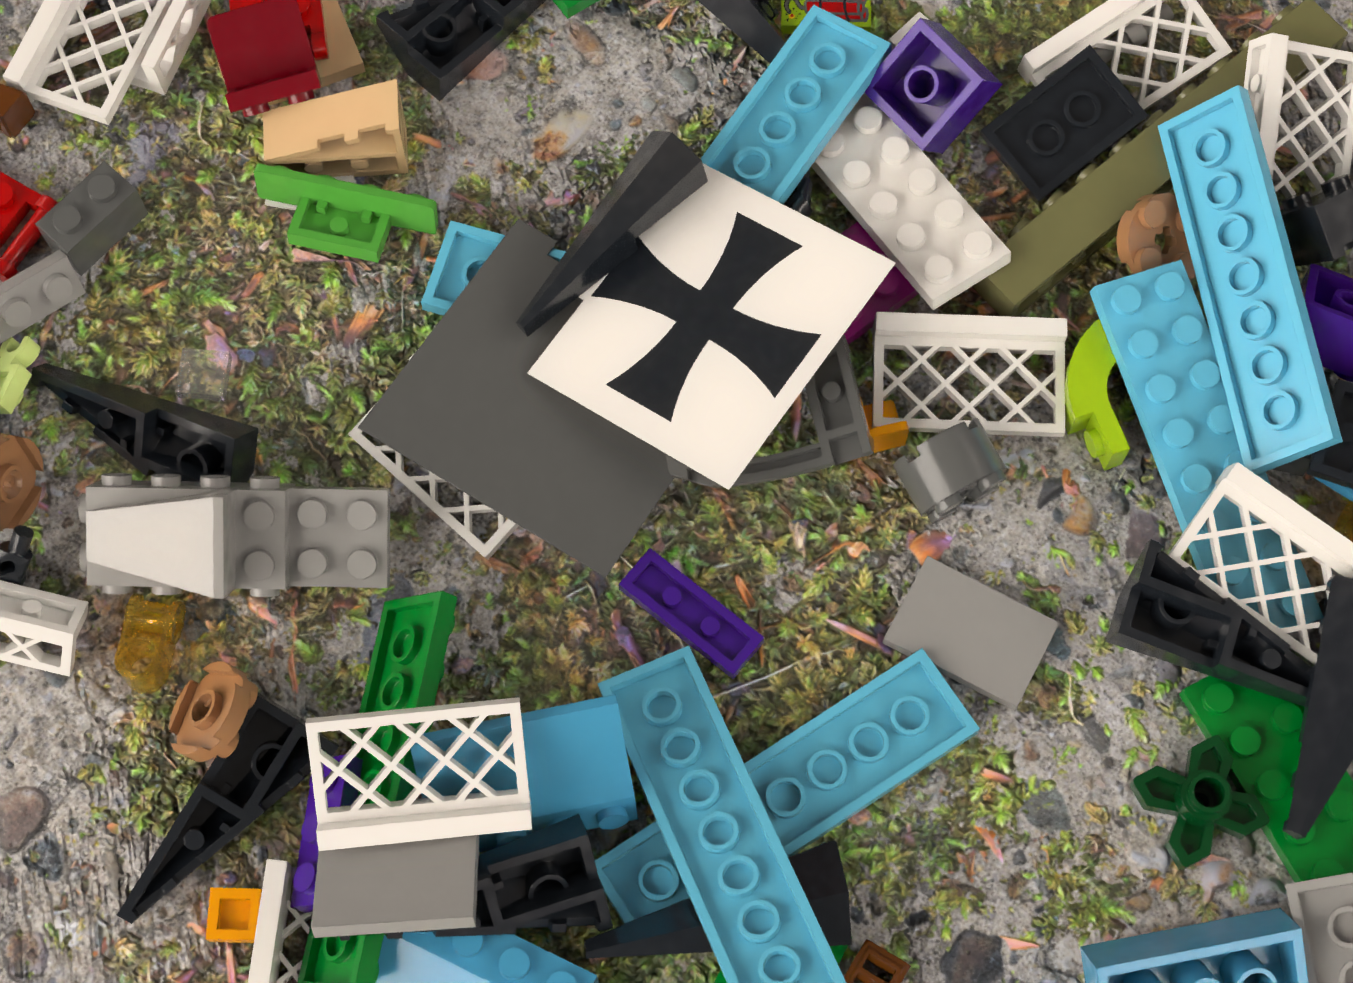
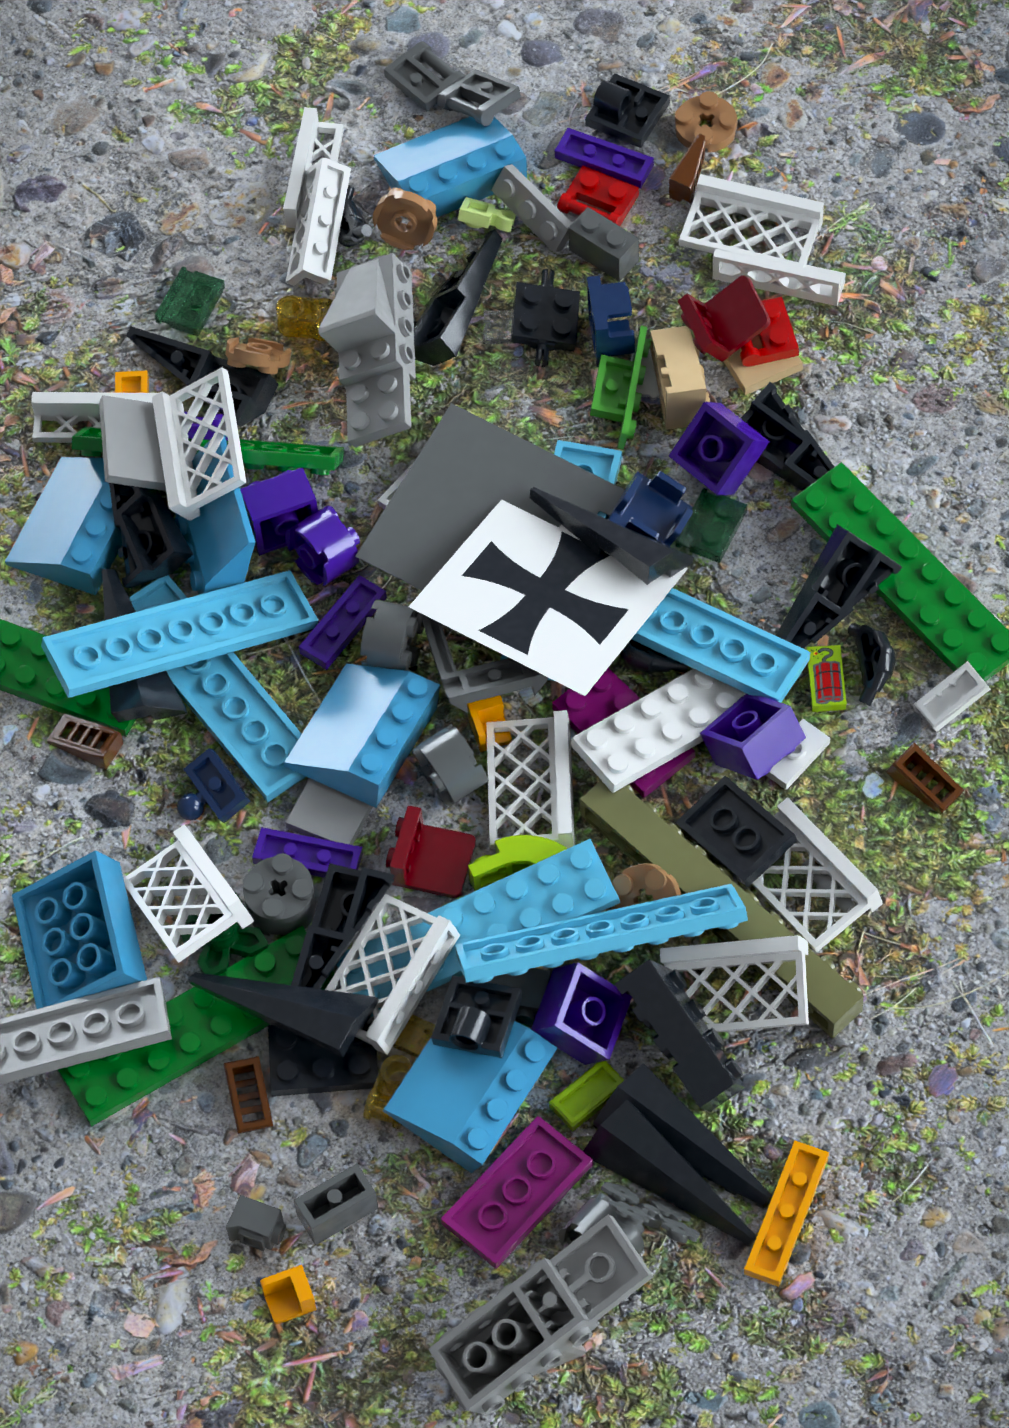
camera: 90 degrees right, 10 degrees down
none -> white fence [123,824,254,963]
none -> clear green plate [155,266,225,337]
none -> dark blue plate [177,748,251,823]
none -> dark purple brick [240,467,318,556]
none -> dark grey brick [243,853,316,937]
none -> dark purple plate [252,827,363,878]
none -> dark azure slope [284,663,440,808]
none -> dark purple brick [285,505,360,586]
none -> dark grey brick [360,599,424,671]
none -> dark red bracket [386,805,476,898]
none -> black plate [510,269,580,367]
none -> dark blue panel [587,275,635,367]
none -> dark blue panel [608,471,693,546]
none -> clear tile [664,200,709,238]
none -> dark purple brick [669,402,770,495]
none -> clear green plate [676,488,747,563]

